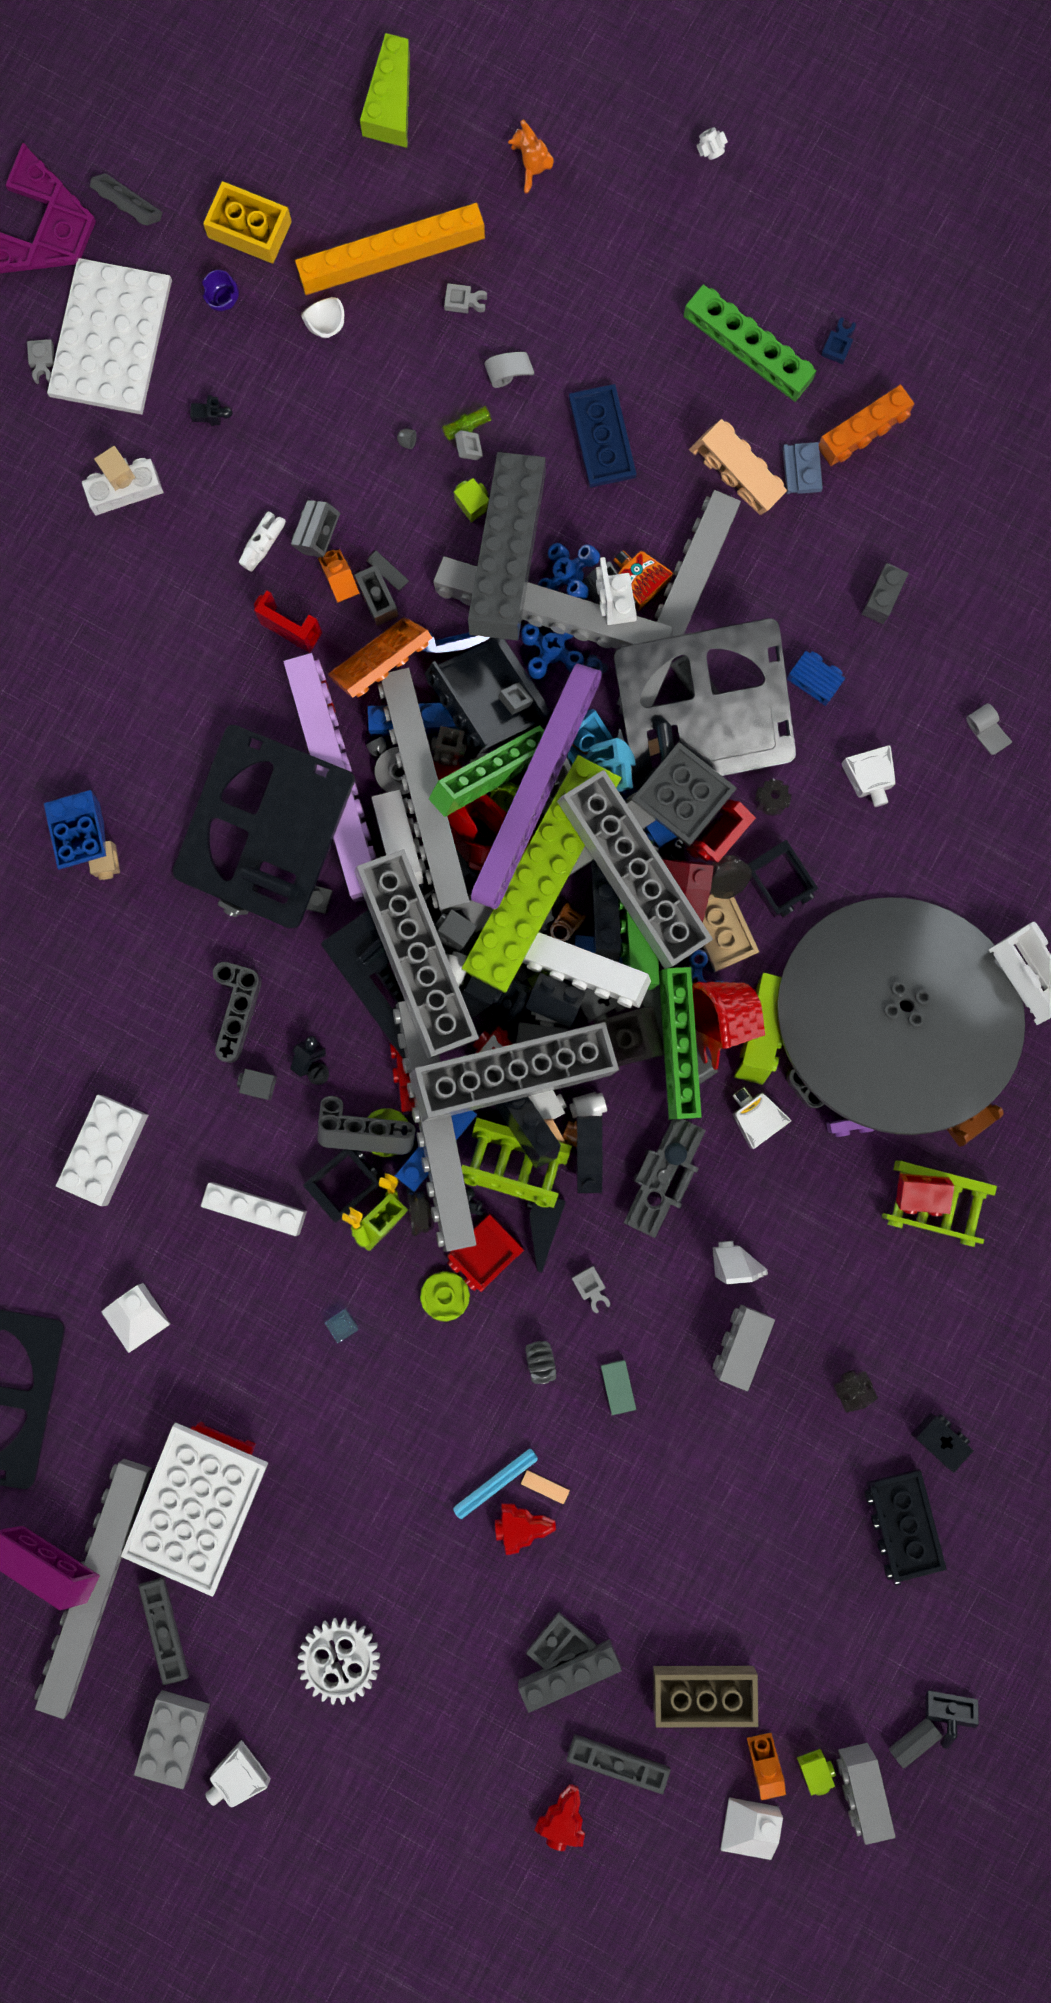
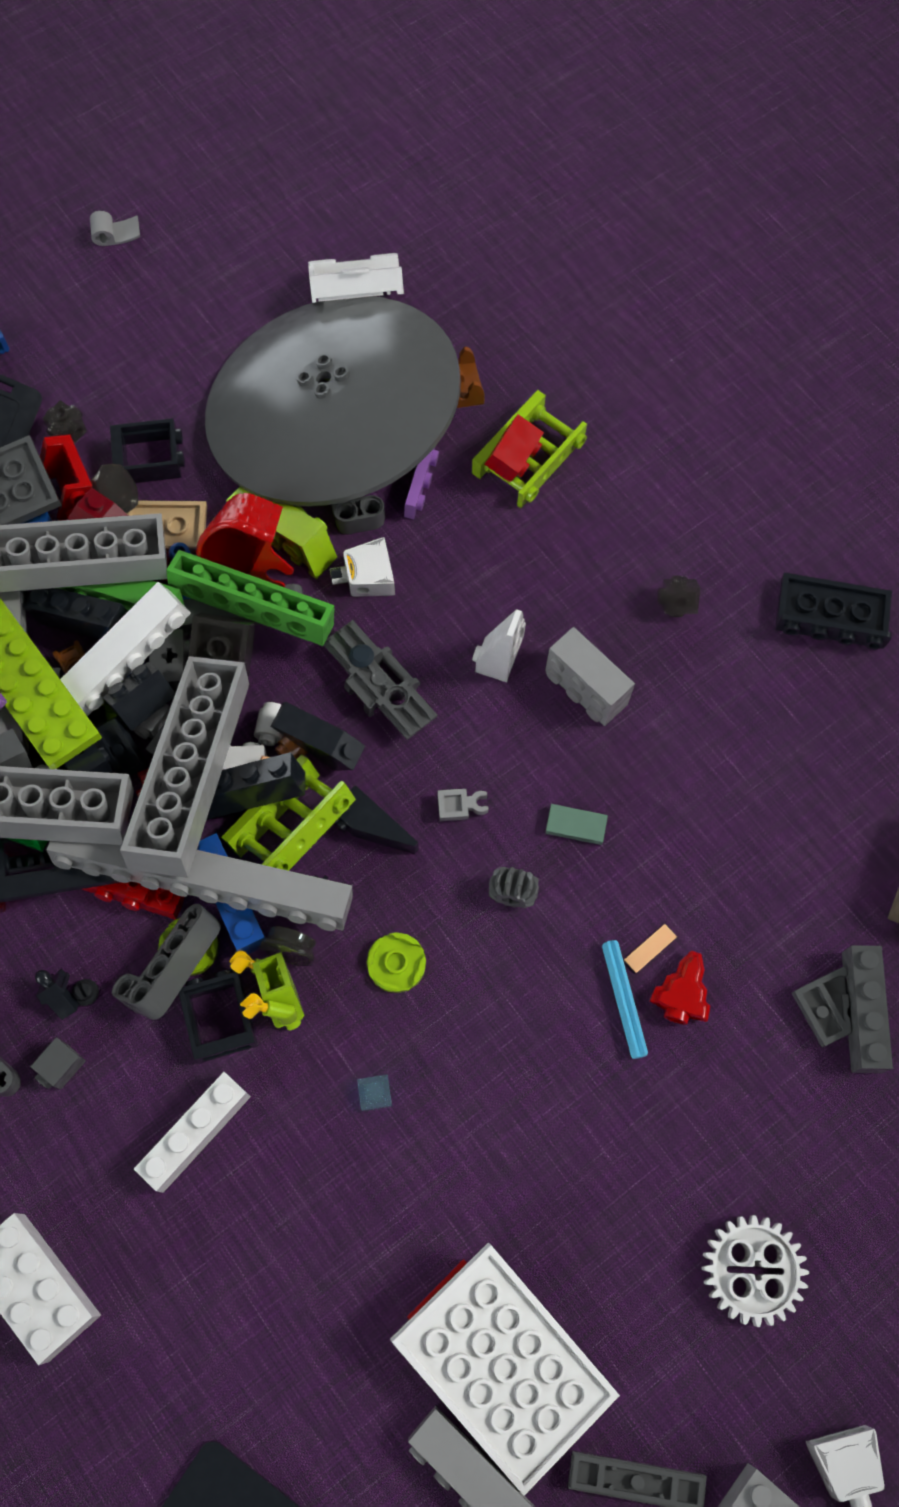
camera: 65 degrees left, 15 degrees down
white slope [101,1283,171,1353] -> none
red panel [447,1214,524,1292] -> none
white torso [841,745,895,807] -> none
black brick [911,1413,974,1473] -> none

